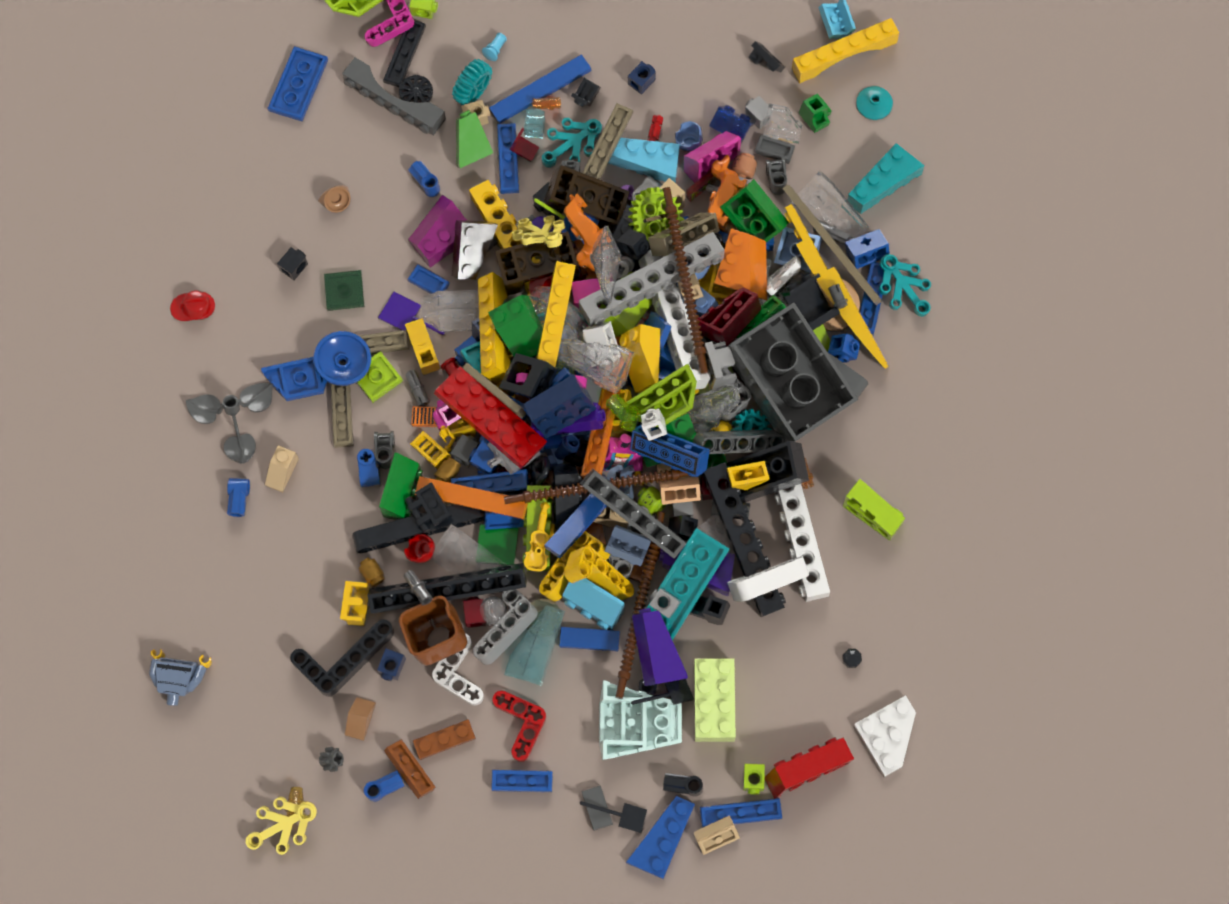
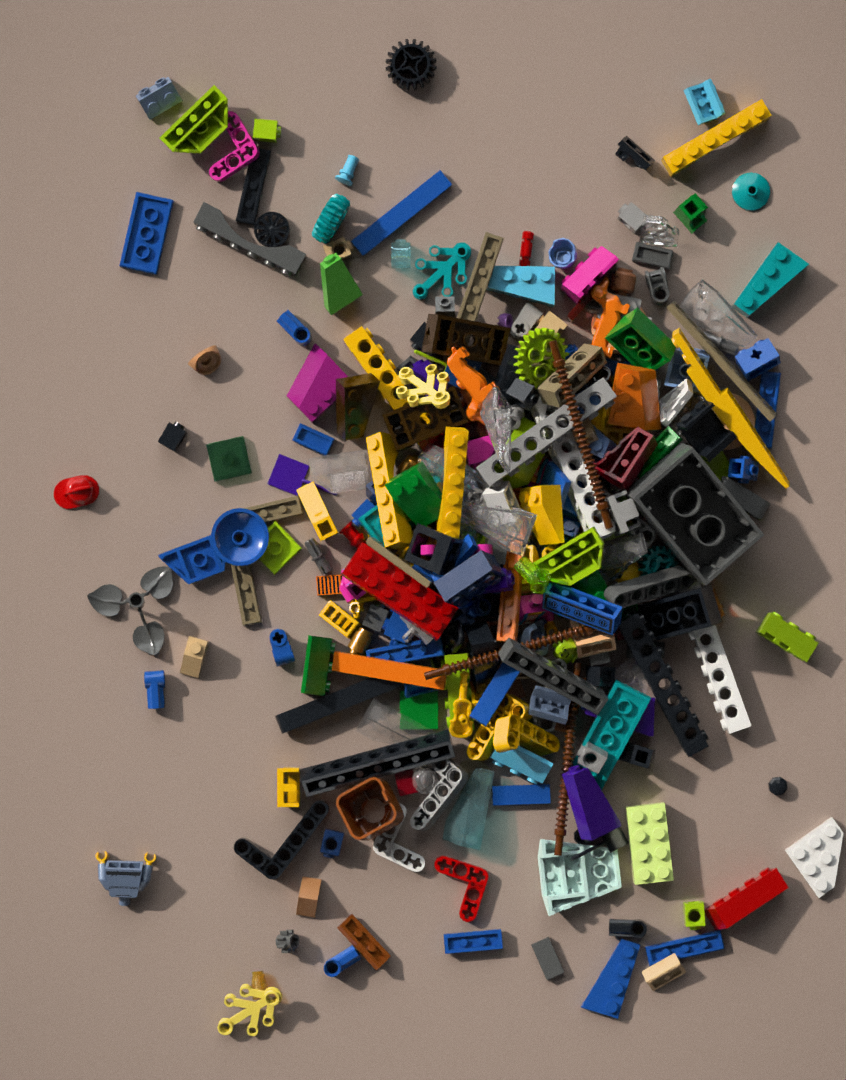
camera: 10 degrees left, 15 degrees up
pearl gold brick [358,557,385,588] -> none
dark grey piece [374,431,395,469] -> none
red hair [404,534,435,563] -> none
flat silver axle [404,570,433,605] -> none
black plate [405,482,452,533] -> none
dark orange plate [413,719,476,760] -> none
blue tile [497,123,519,194] -> none
dark red bracket [510,127,539,162] -> none
clear orange pin [532,96,561,111] -> none
black bracket [571,77,601,107] -> none
black piece [580,801,647,833] -> none
dark blue brick [628,61,656,95] -> none
white brick [641,408,667,441] -> none
clear blue bracket [709,105,754,143] -> none
yellow slope [727,461,769,490] -> none
white beam [727,556,809,602] -> none
dark grey pin [828,284,848,310] -> none
teal plant [878,254,931,317] -> none

